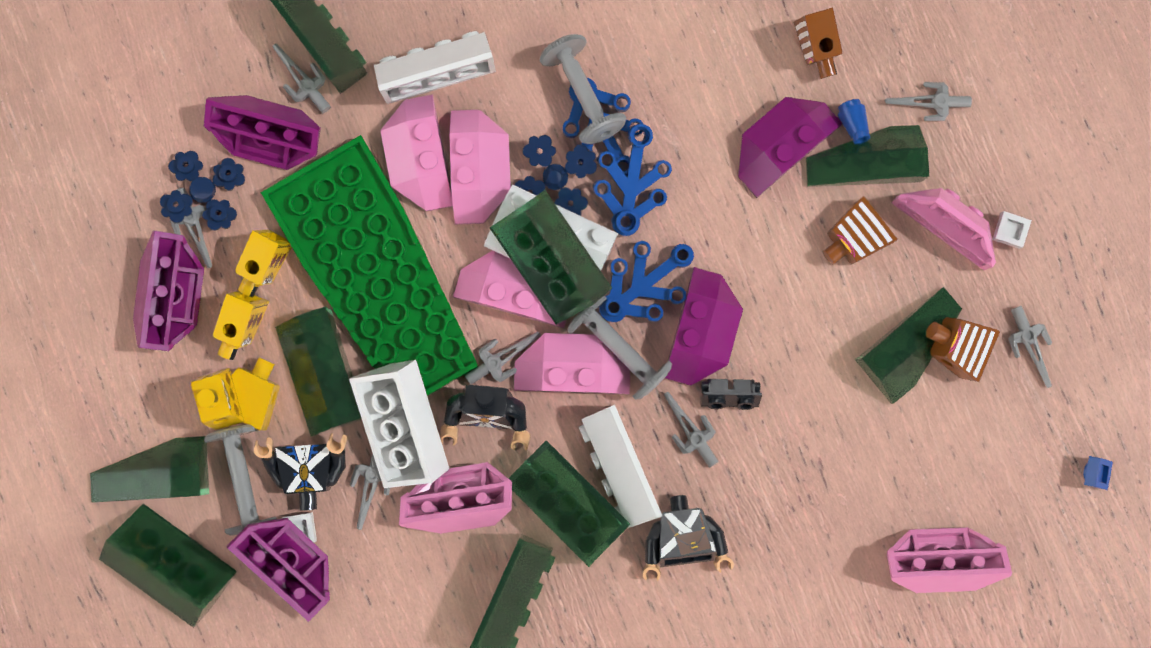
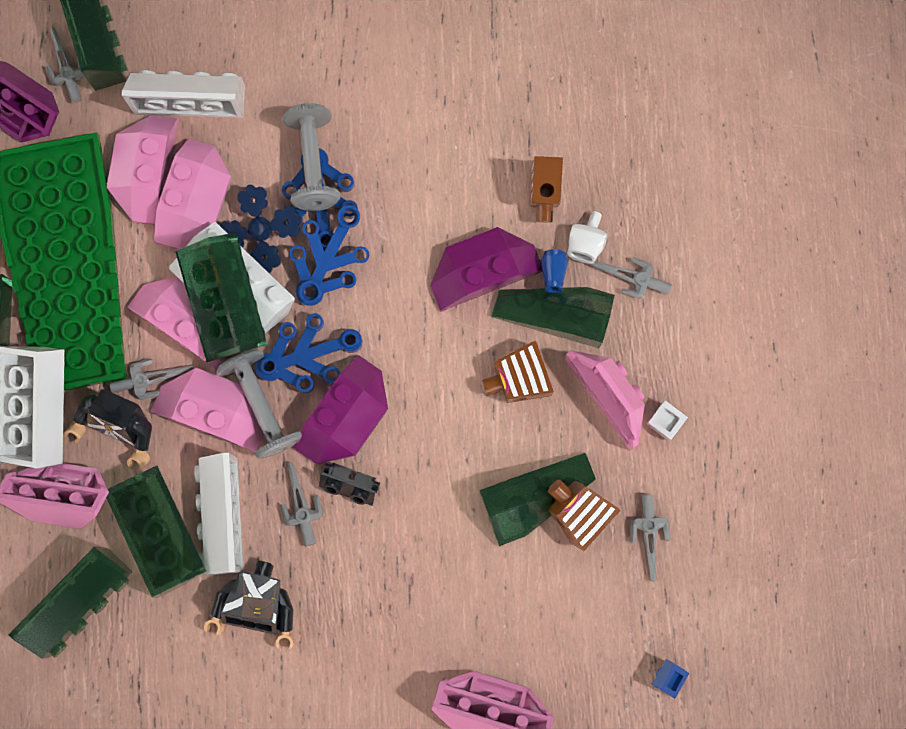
camera: 20 degrees right, 5 degrees down
none -> white piece [567,211,608,264]

